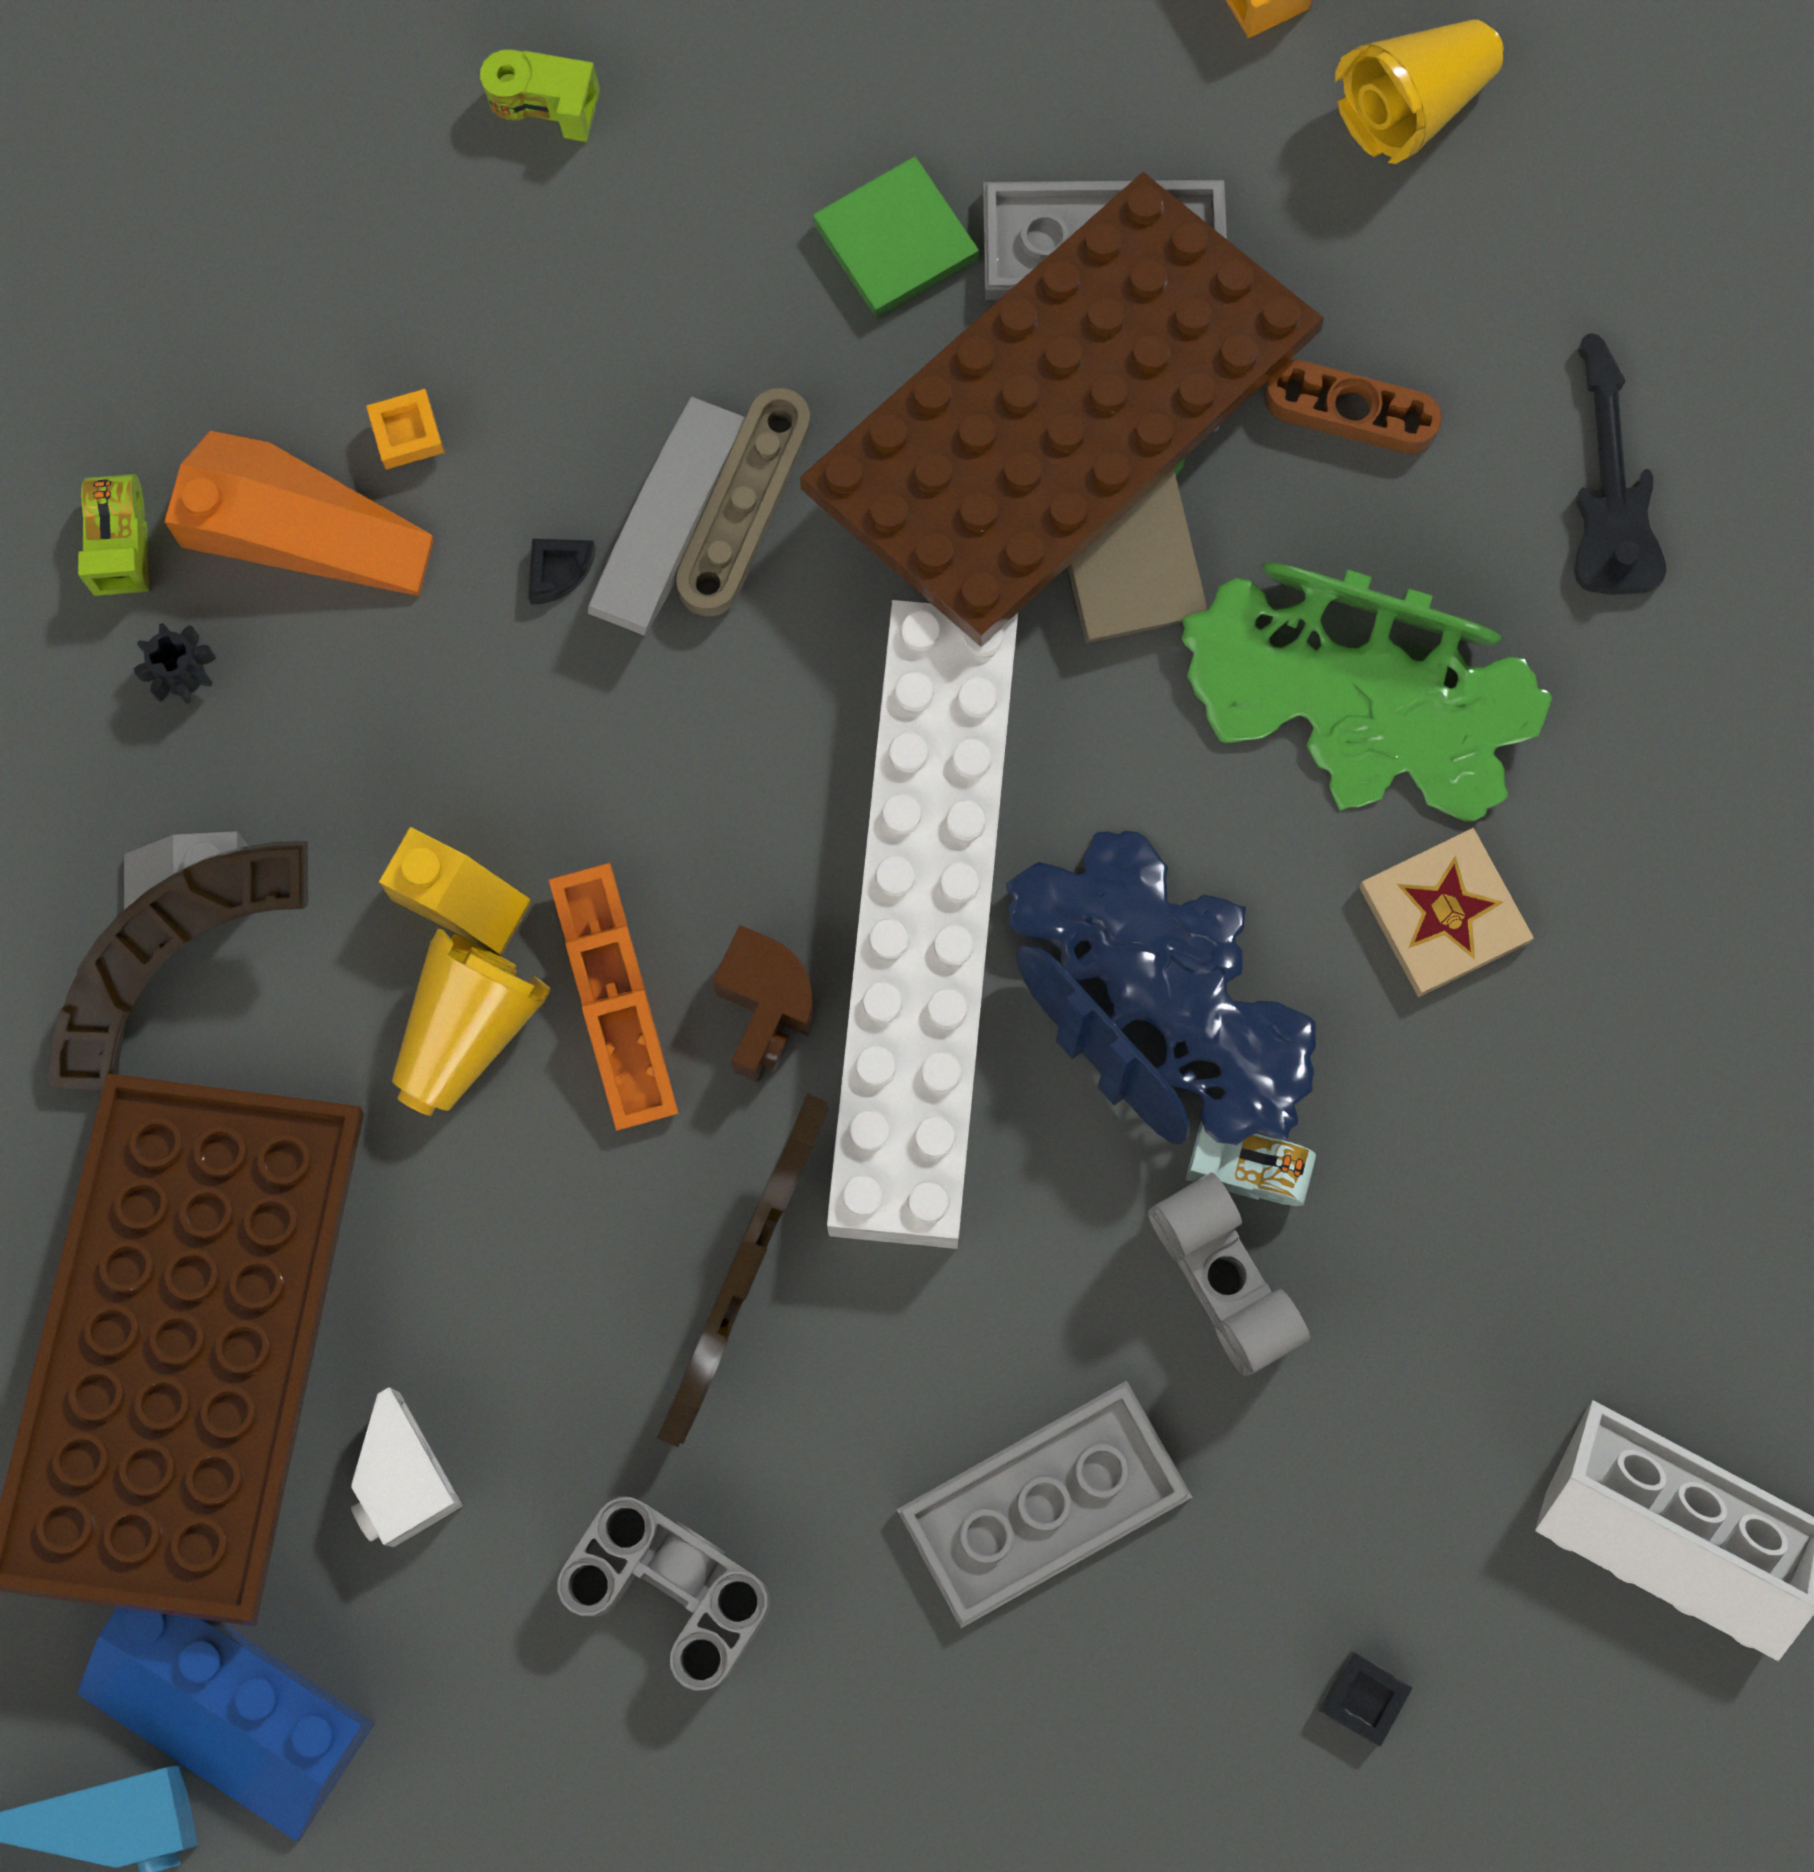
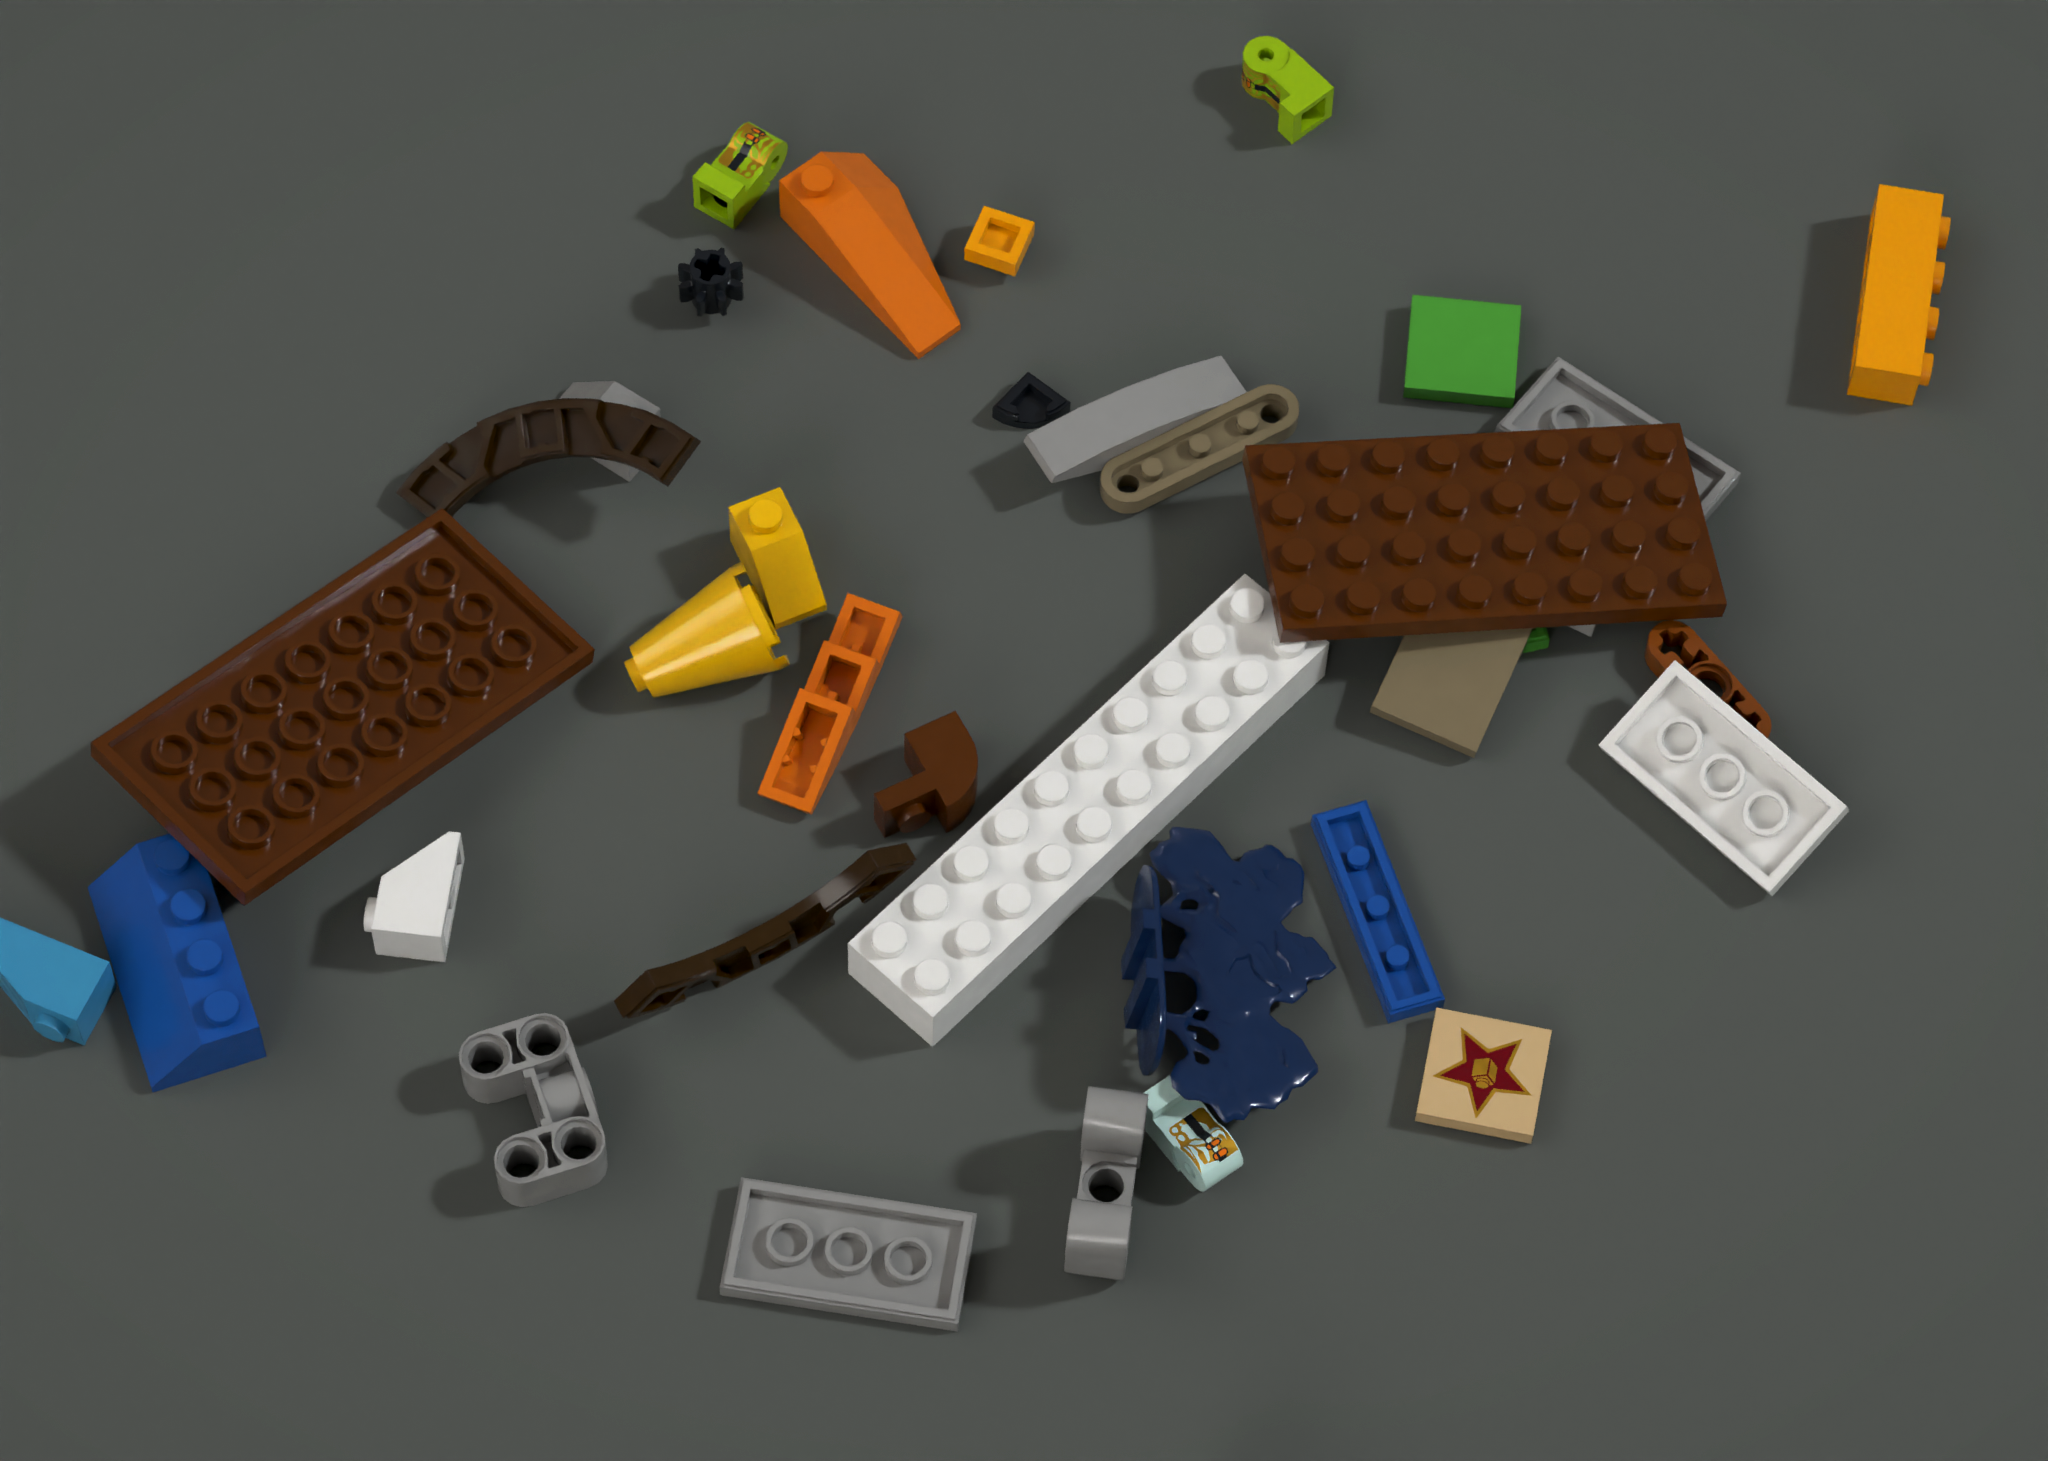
camera: 35 degrees right, 15 degrees down
bright green plant [1181,562,1552,822] -> none
yellow cone [1335,19,1503,164] -> none
black piece [1574,333,1667,595] -> none
none -> blue tile [1311,800,1445,1024]
none -> white plate [1599,660,1849,896]

